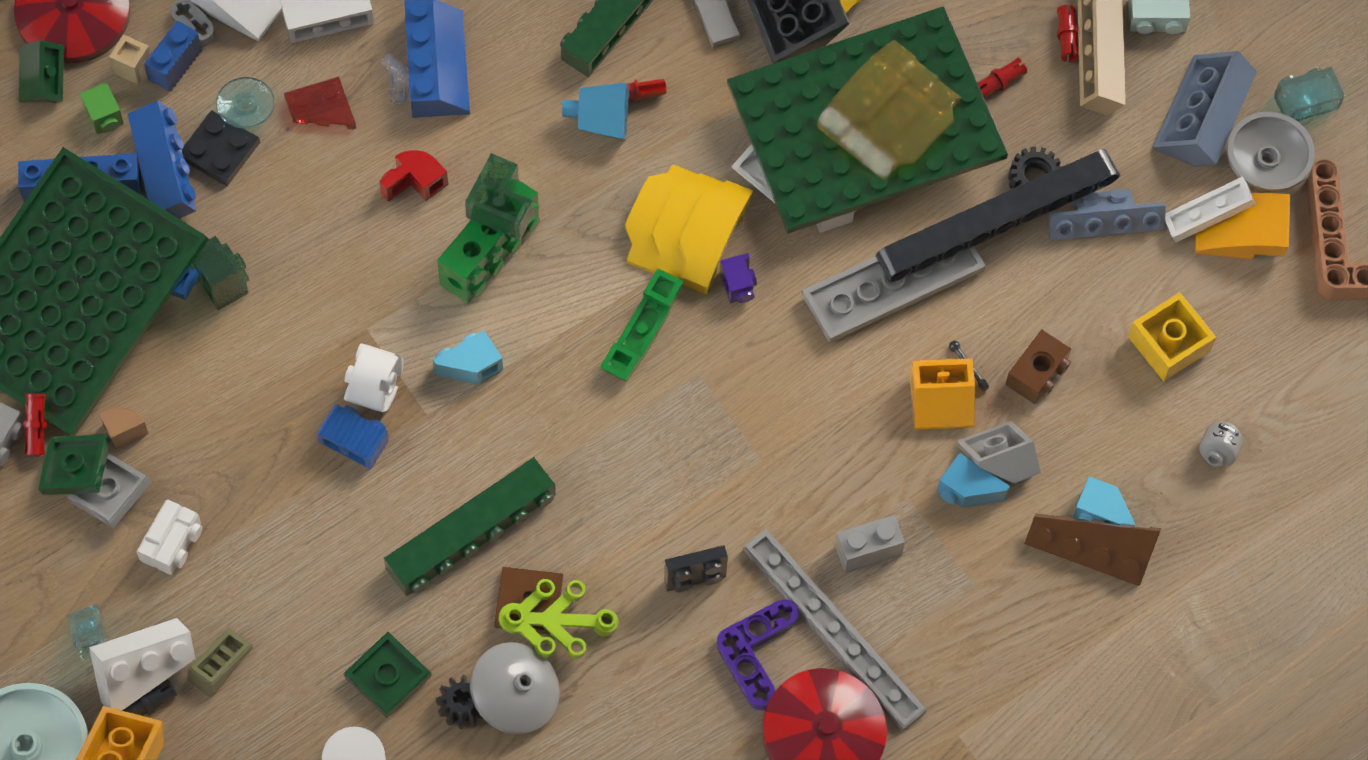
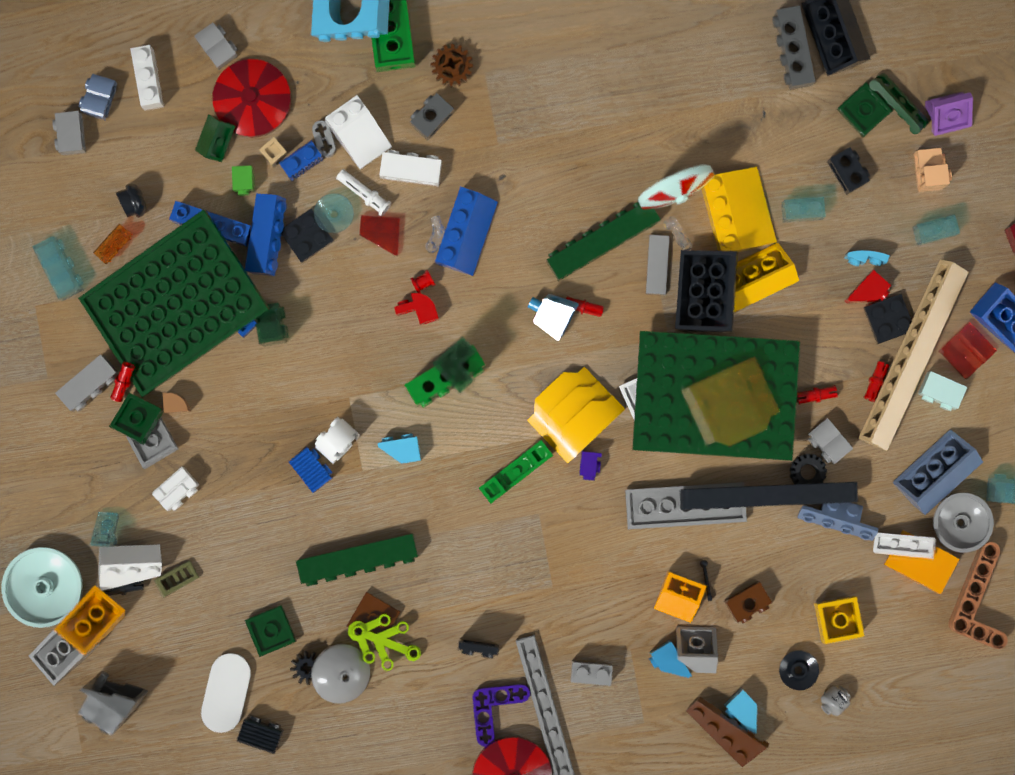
camera: 25 degrees right, 20 degrees up
none -> white pin [336,169,392,216]
none -> red bush [410,269,435,293]
none -> black dish [779,650,819,691]
none -> light grey brick [808,418,853,464]

